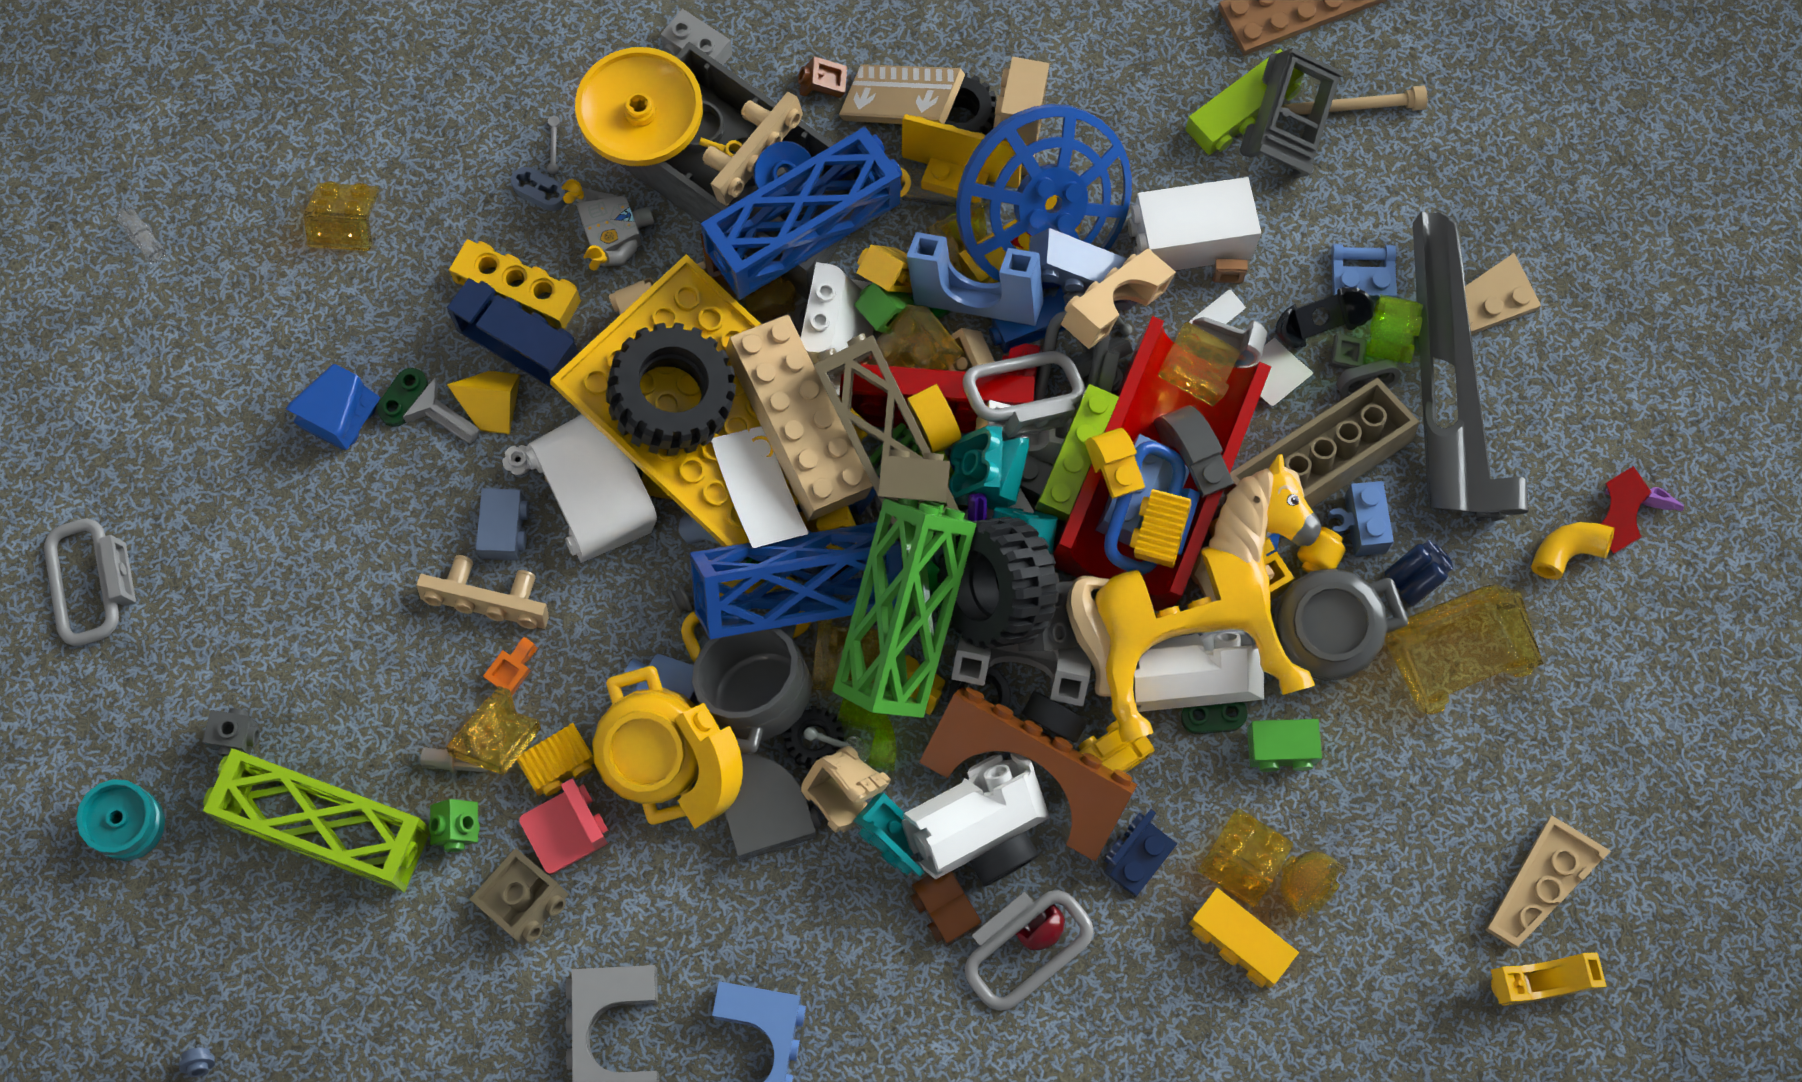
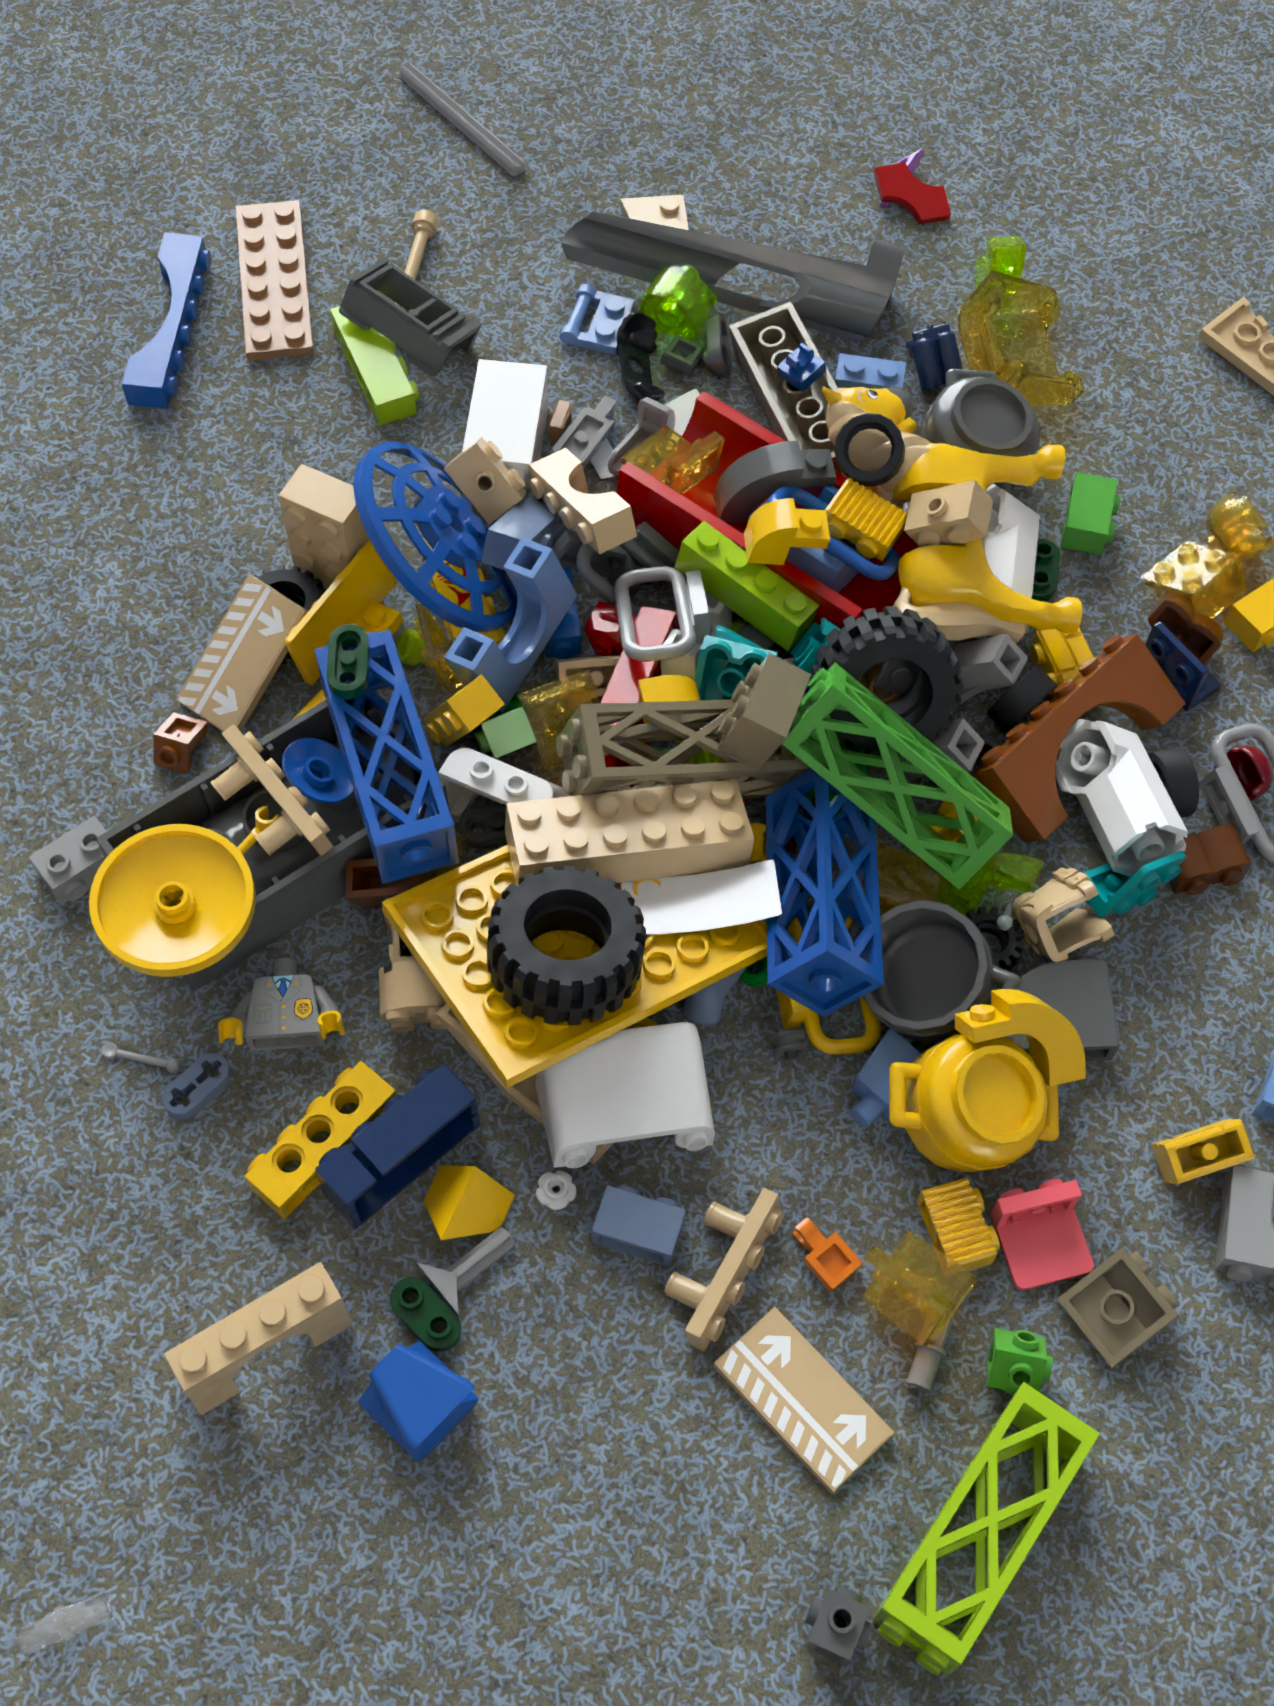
camera: 75 degrees left, 10 degrees down
clear yellow bracket [303,181,379,251] -> none
yellow cylinder [1531,522,1615,580] -> none
none -> tan arch [164,1262,352,1415]
none -> dark green plate [327,624,370,699]
none -> light grey axle [399,62,526,177]
none -> tan brick [444,436,526,525]
none -> light grey hinge [550,395,617,469]
none -> tan tile [713,1307,895,1495]
none -> blue tile [777,343,826,392]
none -> black tyre [834,413,905,487]
none -> tan brick [904,480,994,547]
none -> clear neon green brick [975,236,1027,293]
none -> reddish brown brick [1148,590,1224,665]
none -> yellow brick [1152,1119,1254,1184]

